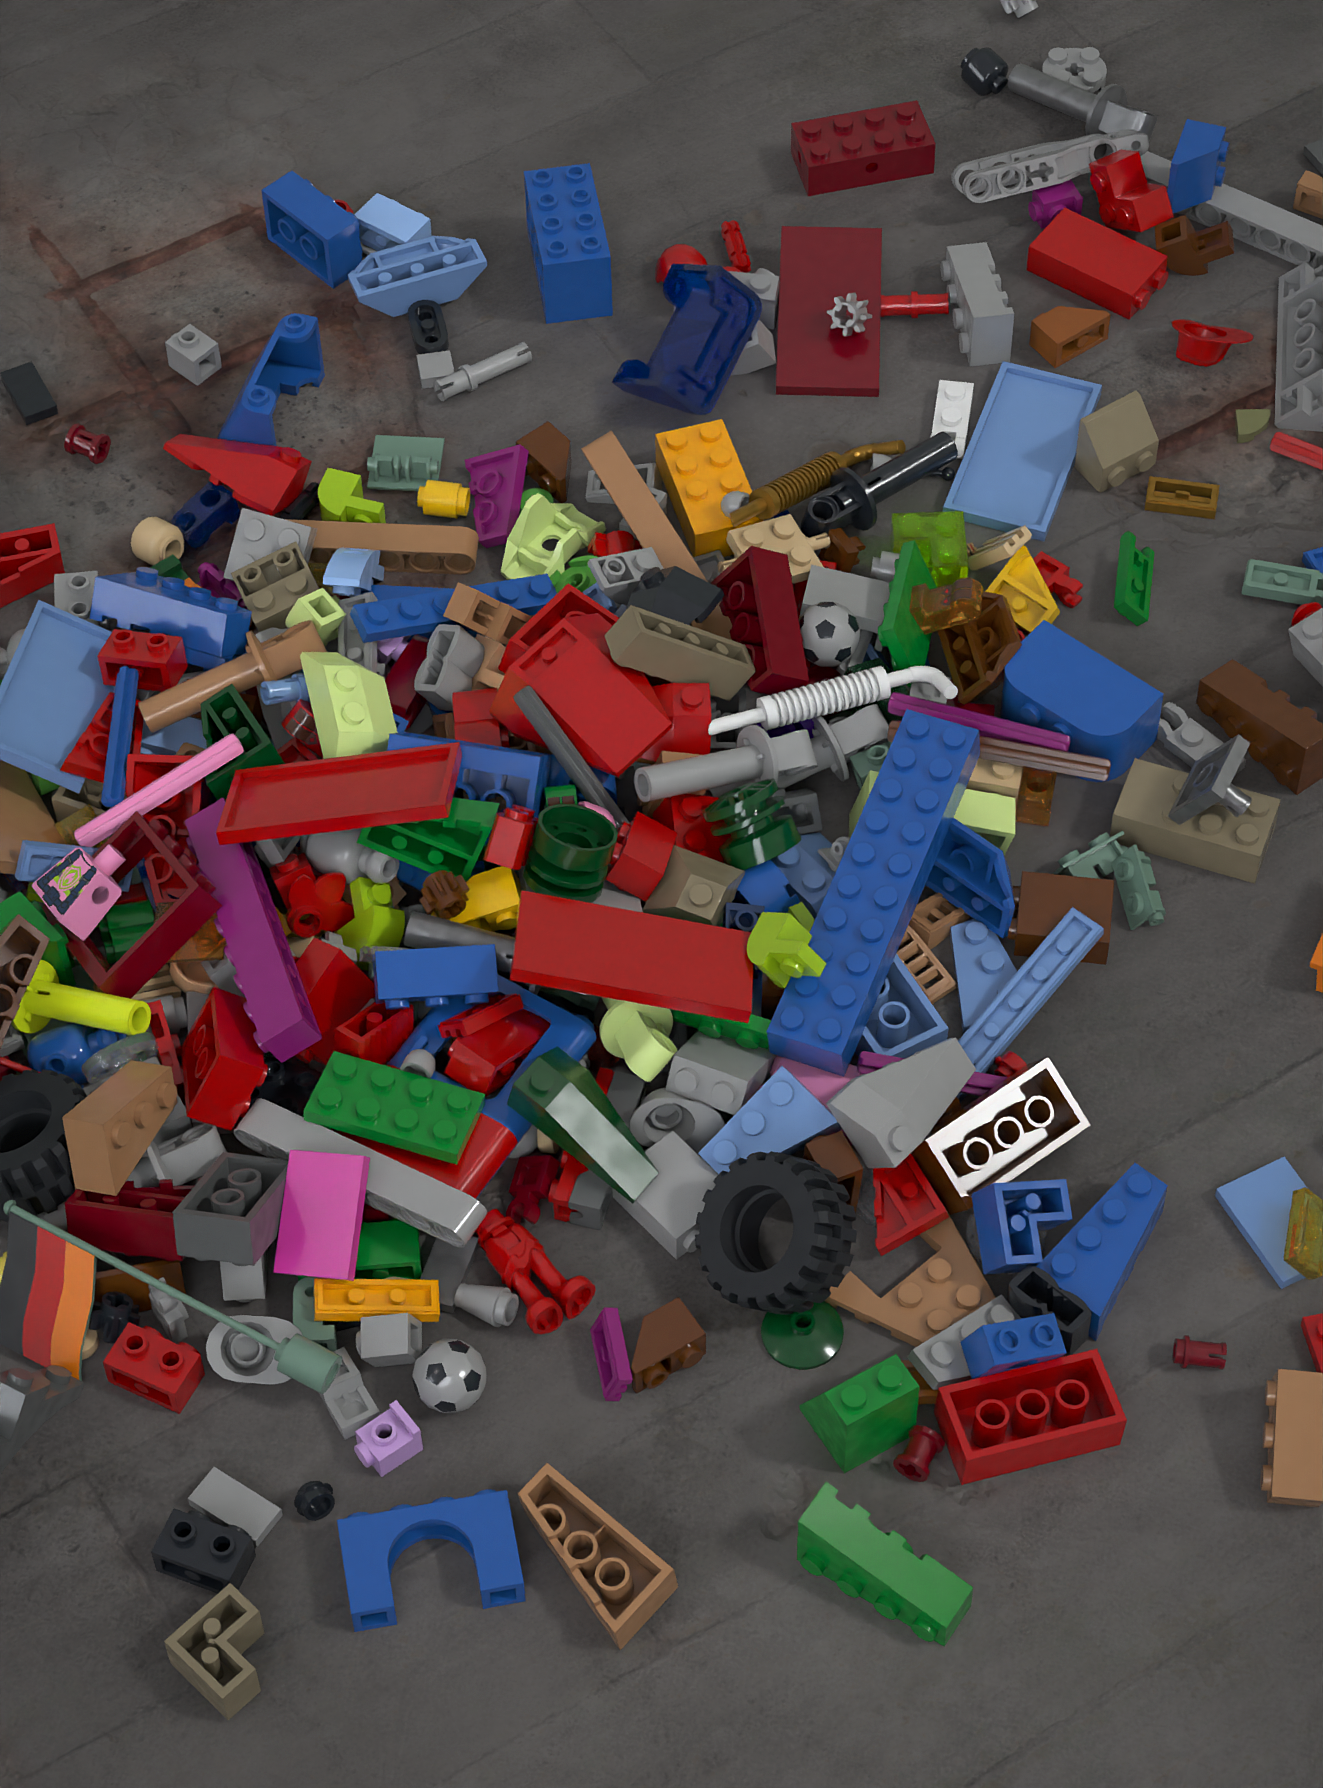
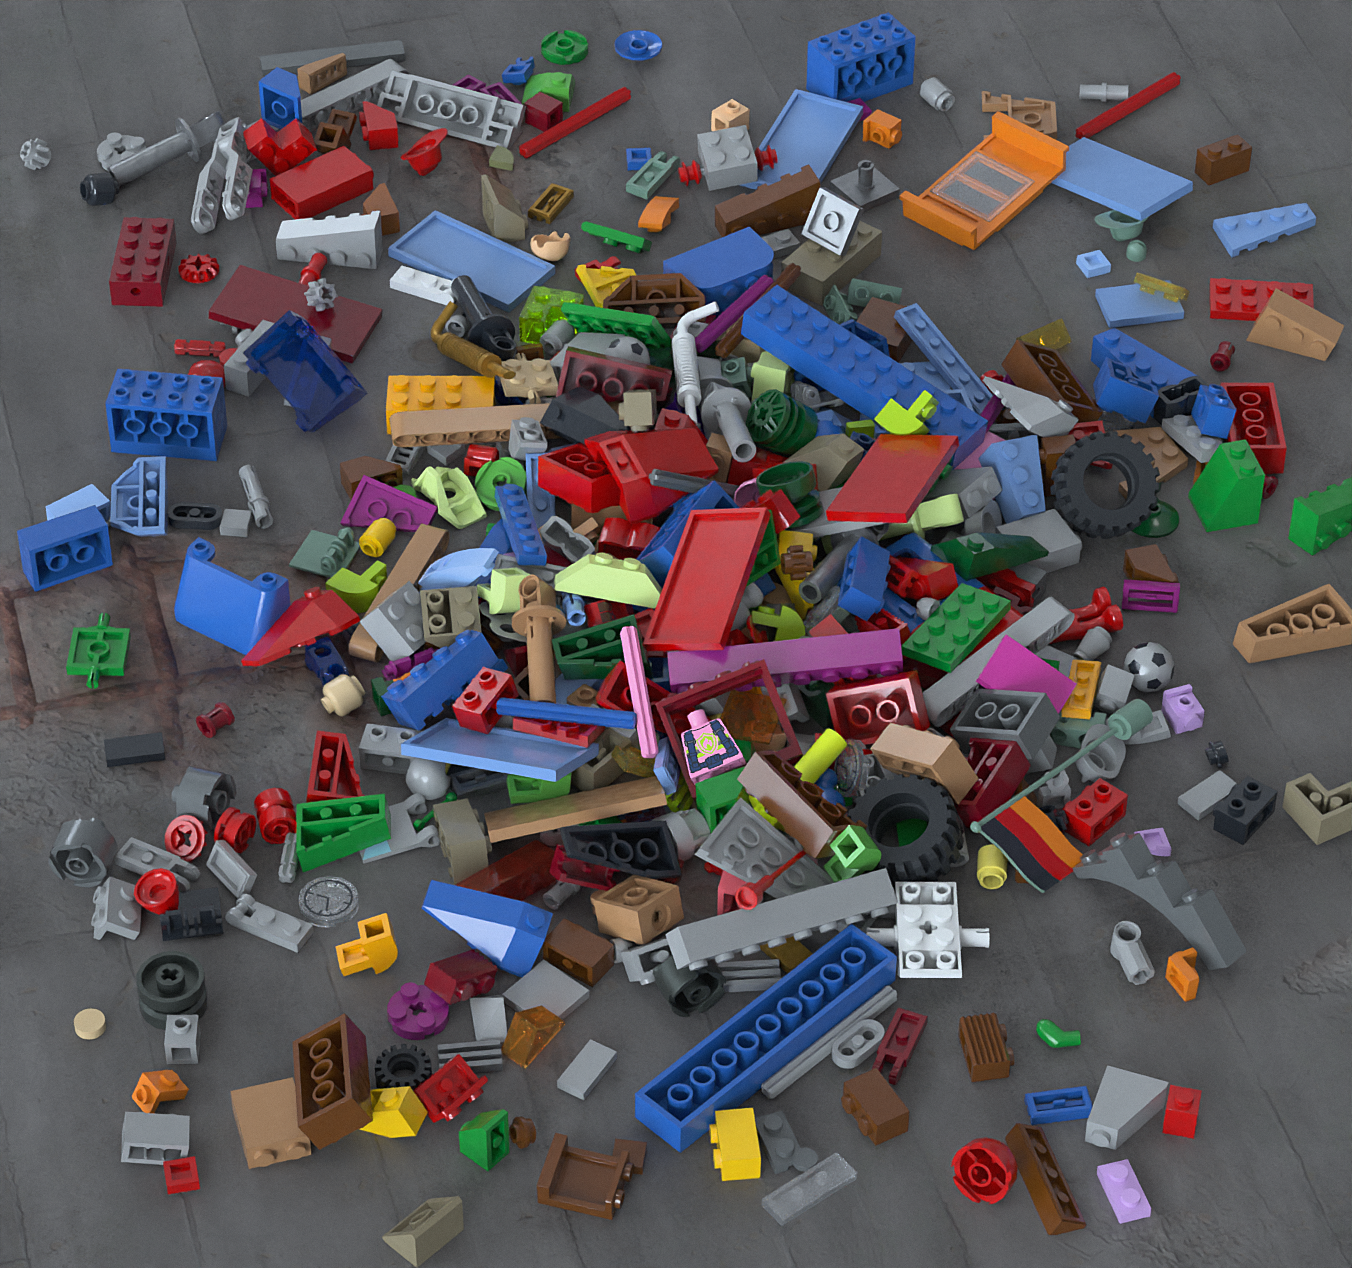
camera: 75 degrees left, 10 degrees down
light grey brick [165,324,222,386] -> none
blue arch [337,1489,526,1632] -> none
medium nougat slope [443,582,532,646] -> none
light grey hinge [720,491,750,518] -> none
clear orange leg [909,578,983,634] -> none
tan tile [965,525,1032,571] -> none
none -> green plate [66,613,131,689]
none -> red gear [178,253,219,283]
none -> red slope [359,101,399,150]
none -> light nougat hair [530,231,571,261]
none -> orange slope [638,196,679,232]
none -> clear yellow plate [1016,318,1072,349]
none -> lavender tile [1134,828,1171,856]

